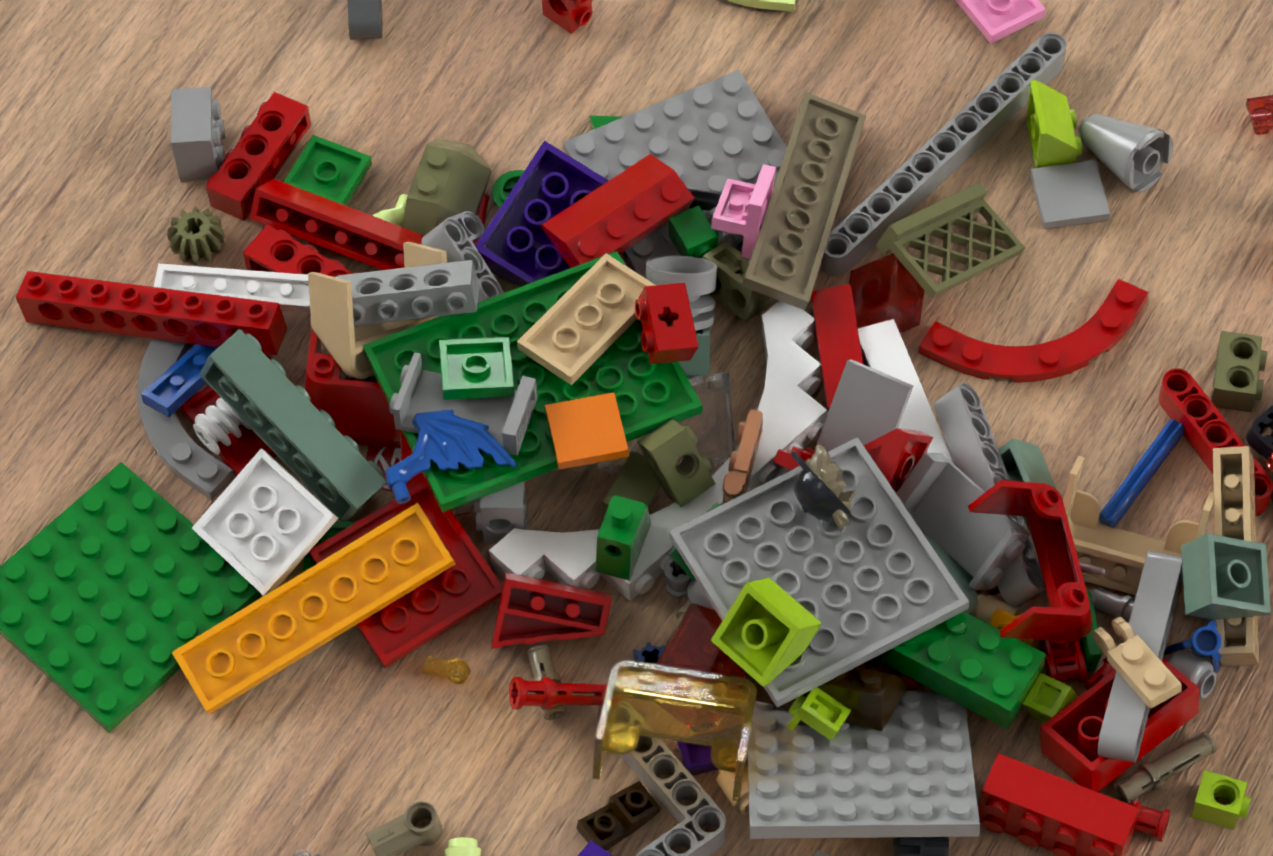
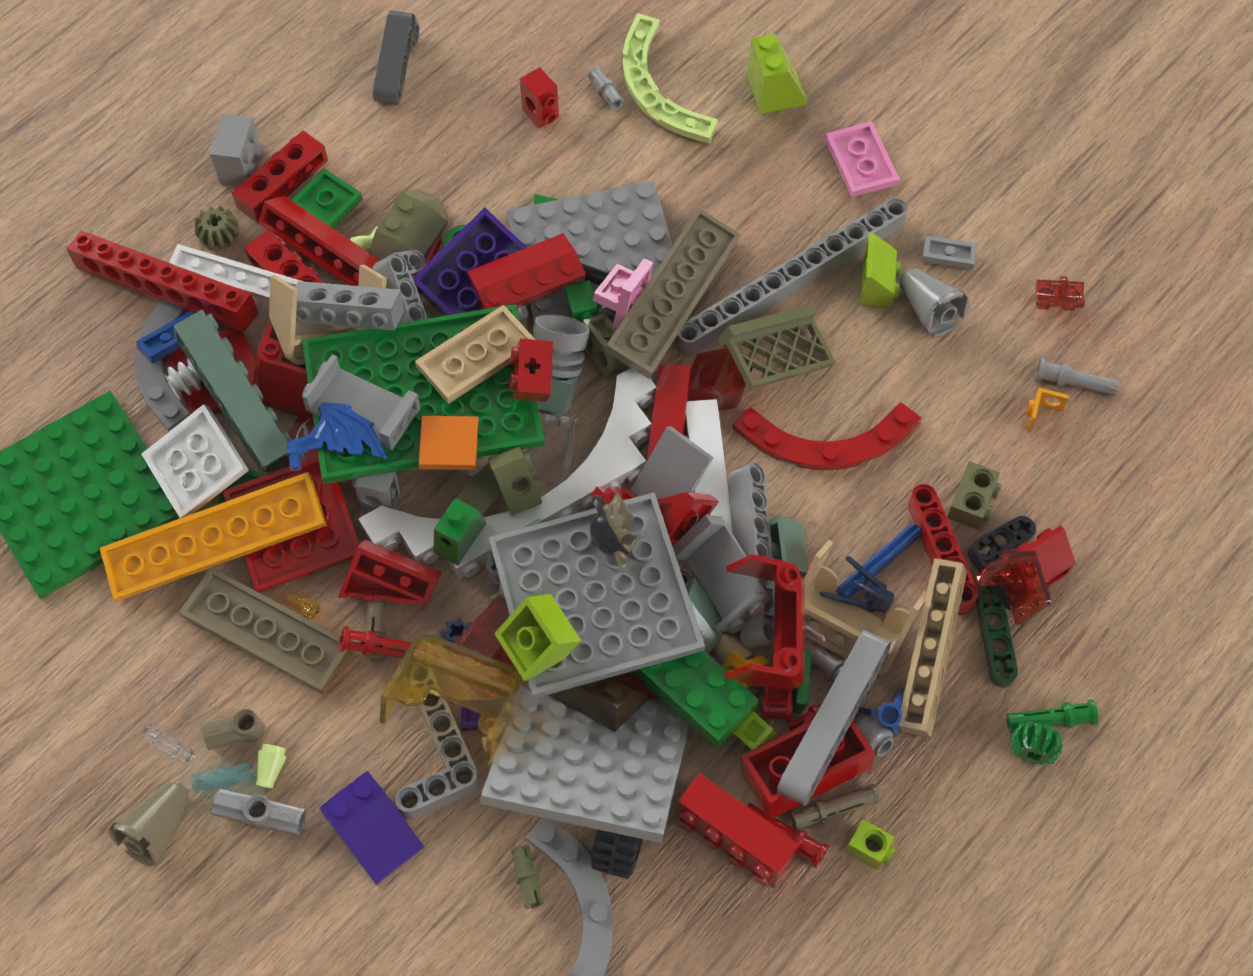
camera: 10 degrees right, 5 degrees up
plate [439,337,514,400] -> none
dark brown slope [576,781,661,850] -> none
nougat hinge [722,409,763,504] -> none
lime bracket [787,687,851,741] -> none
light grey tile [1030,160,1110,229] -> none
tan hinge [1092,616,1182,709] -> none
sand green slope [1181,533,1271,620] -> none
none -> dark tan plate [179,567,351,694]
none -> dark blue plant [820,556,894,613]
none -> light grey plate [922,235,977,270]

